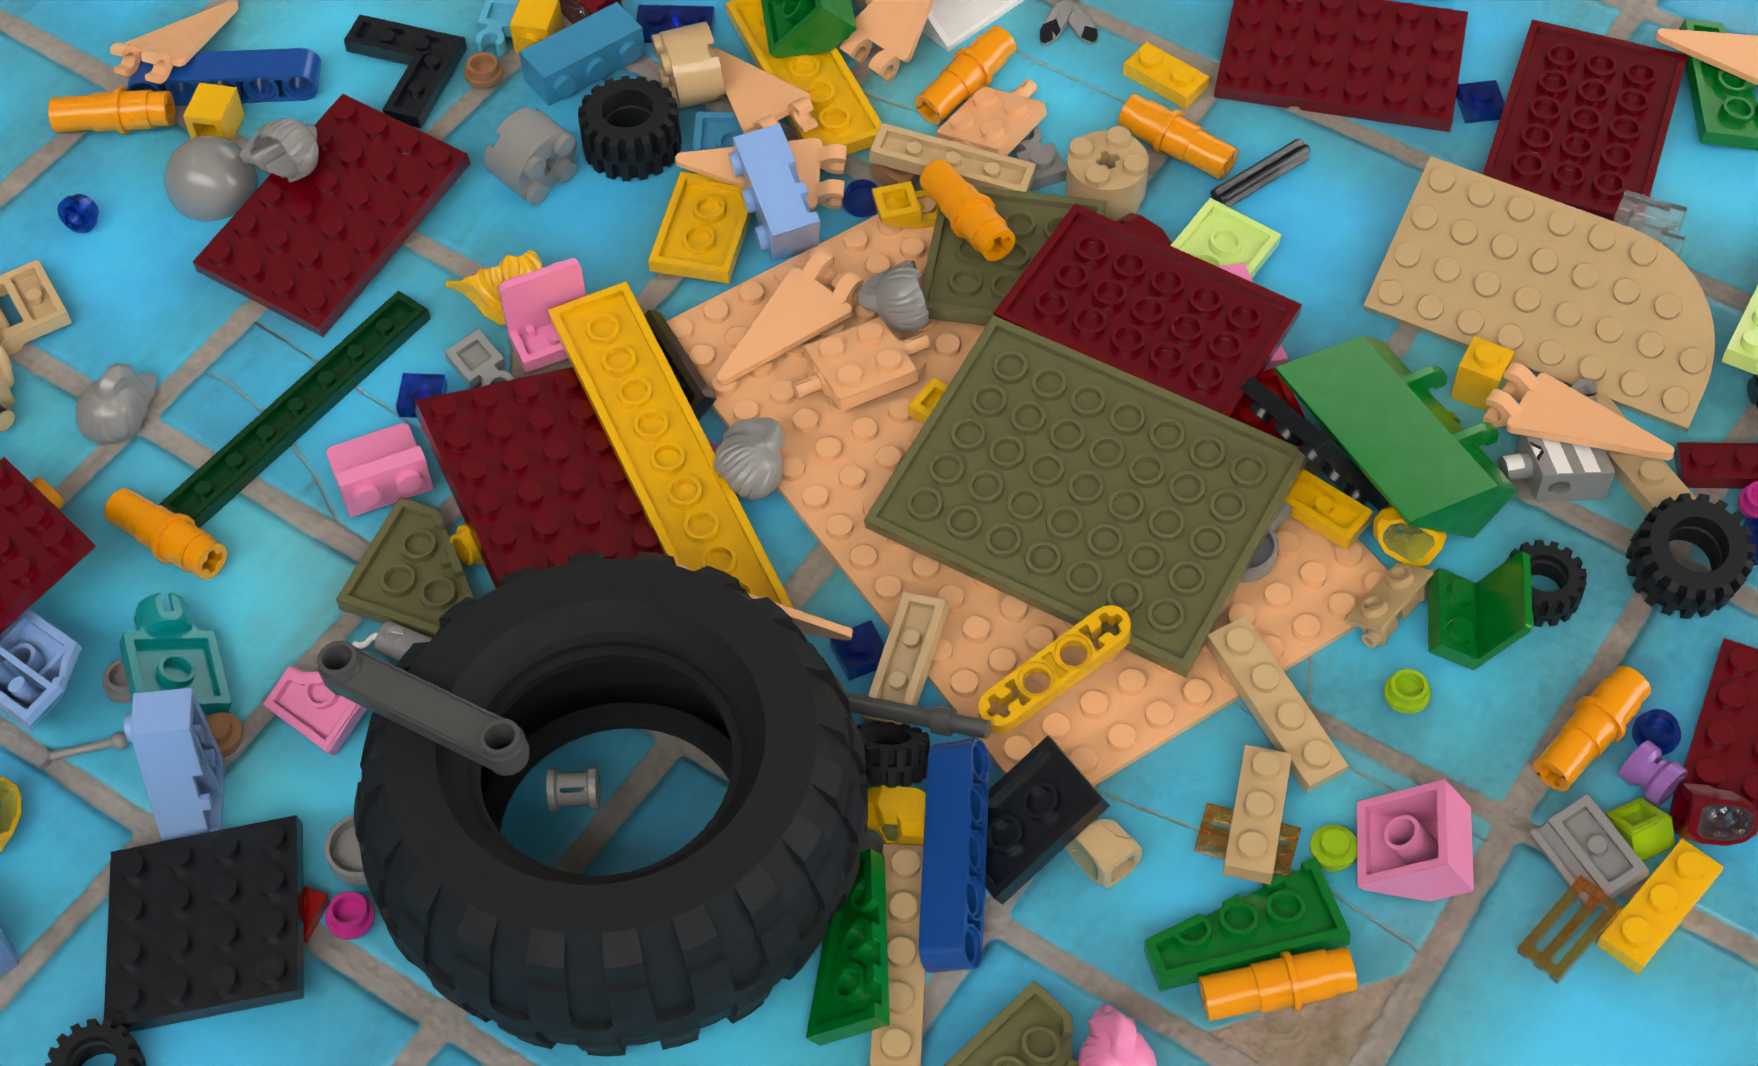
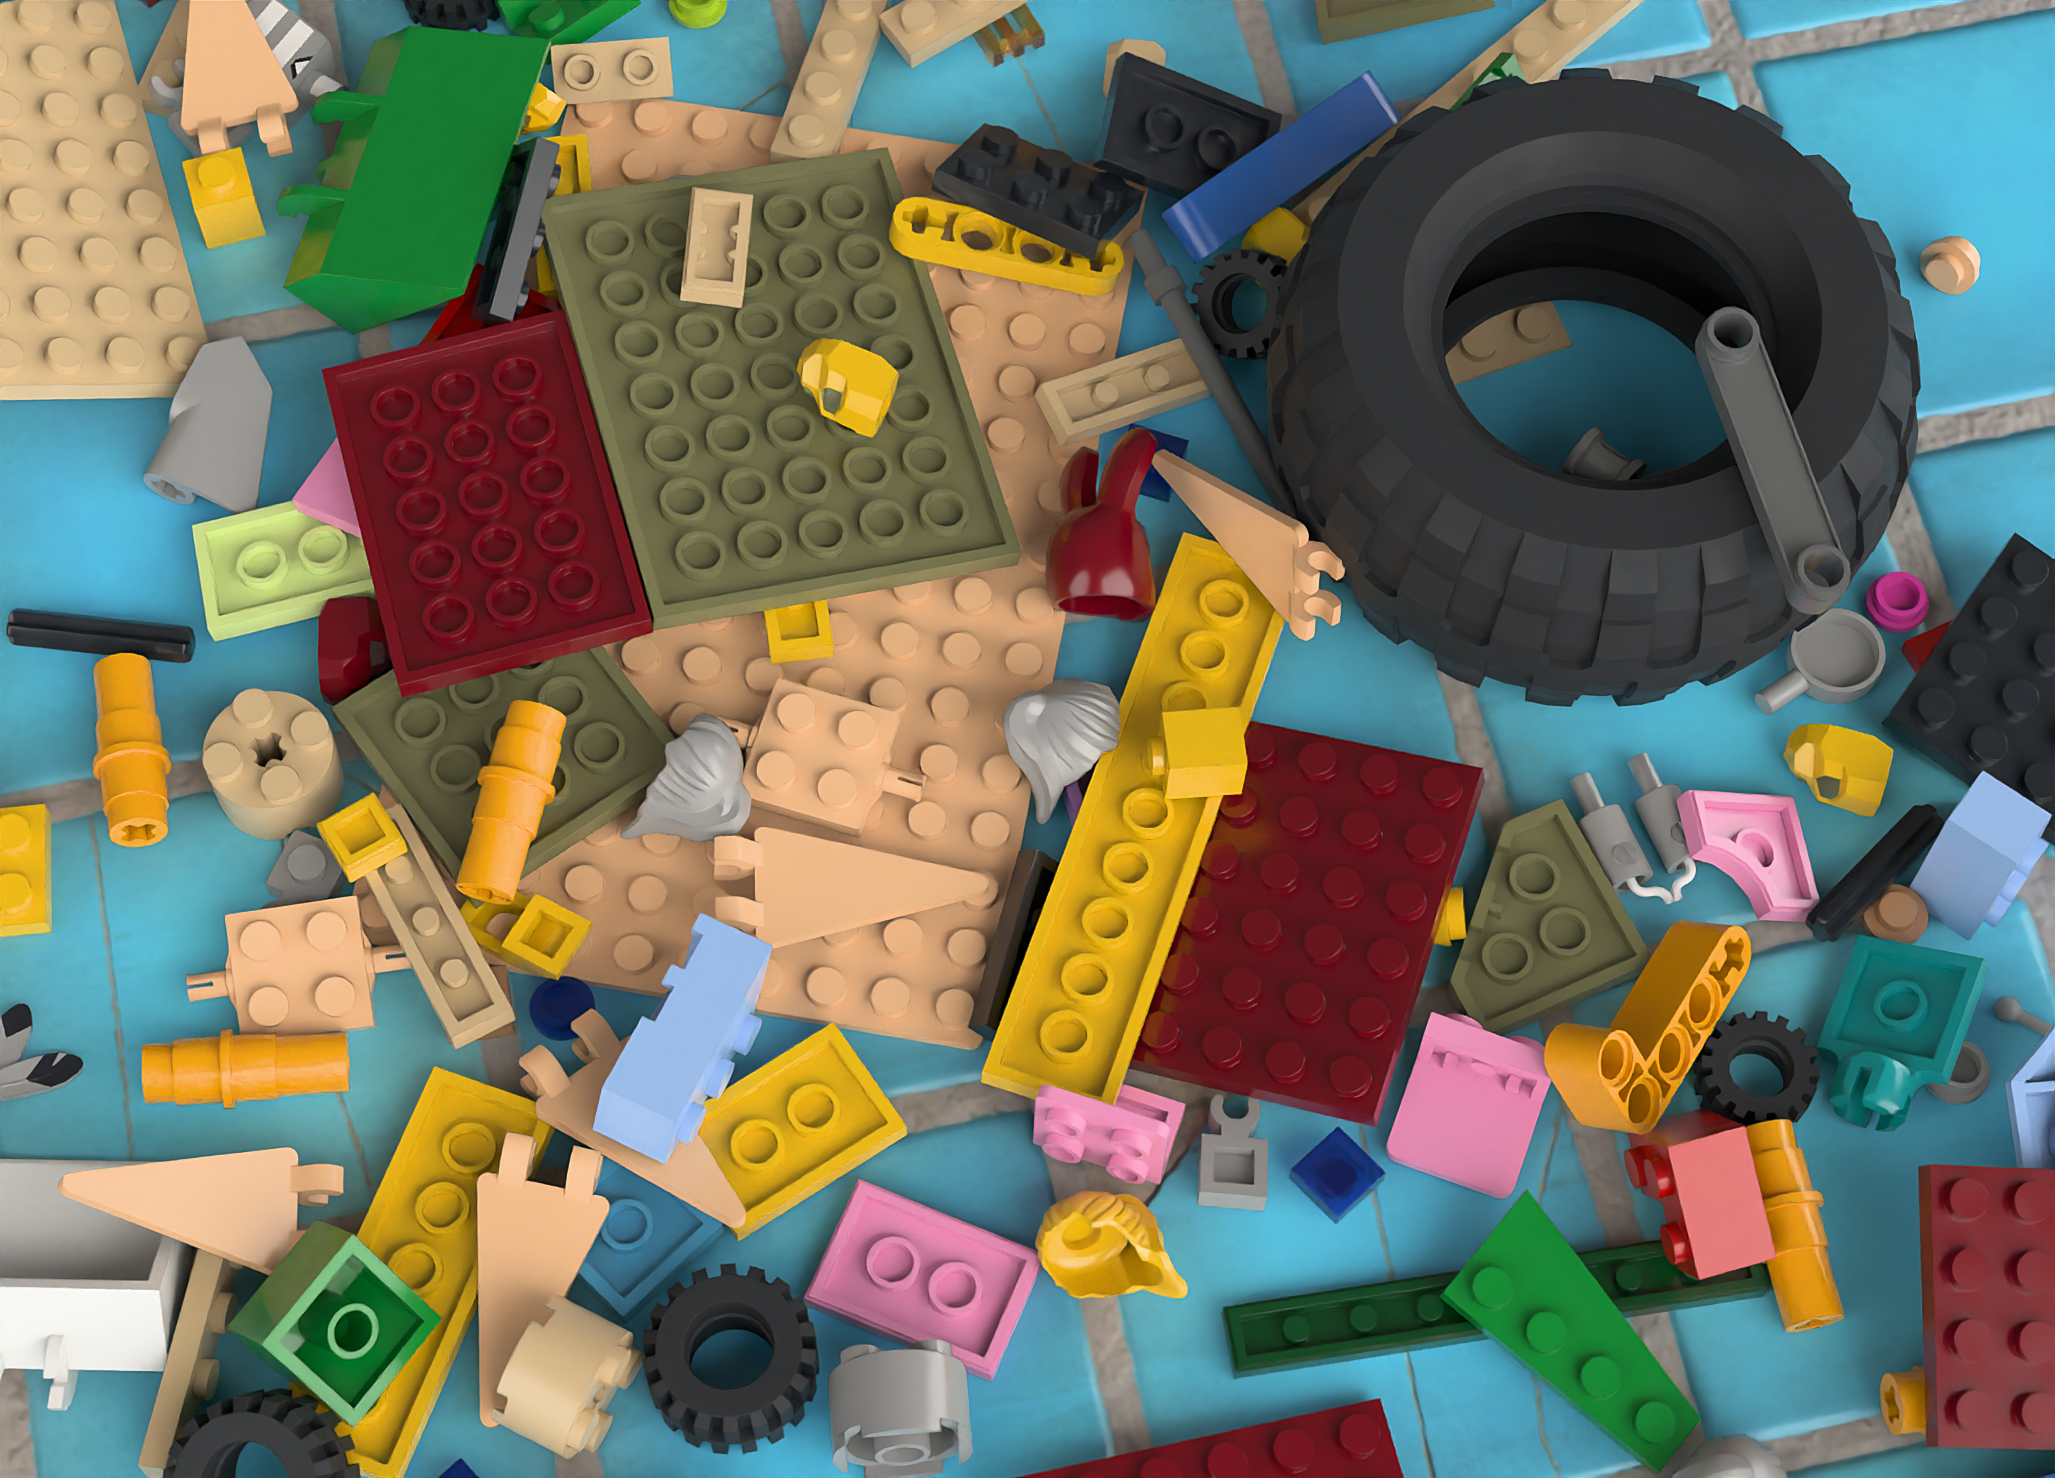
camera: 140 degrees left, 10 degrees up
none -> light grey panel [143,335,274,514]
none -> yellow tile [316,792,408,883]
none -> tan plate [680,187,753,308]
none -> yellow rock [797,338,899,437]
none -> bright pink tile [804,1179,1042,1382]
none -> black plate [931,123,1144,260]
none -> dark red piece [1046,427,1158,623]
none -> yellow brick [1148,706,1248,799]
none -> green wing [1439,1189,1701,1475]
none -> light orange beam [1544,920,1751,1135]
none -> brick [1624,1108,1776,1280]
none -> black tyre [1693,1011,1820,1127]
none -> yellow rock [1783,723,1894,817]
none -> black axle [1805,804,1945,942]

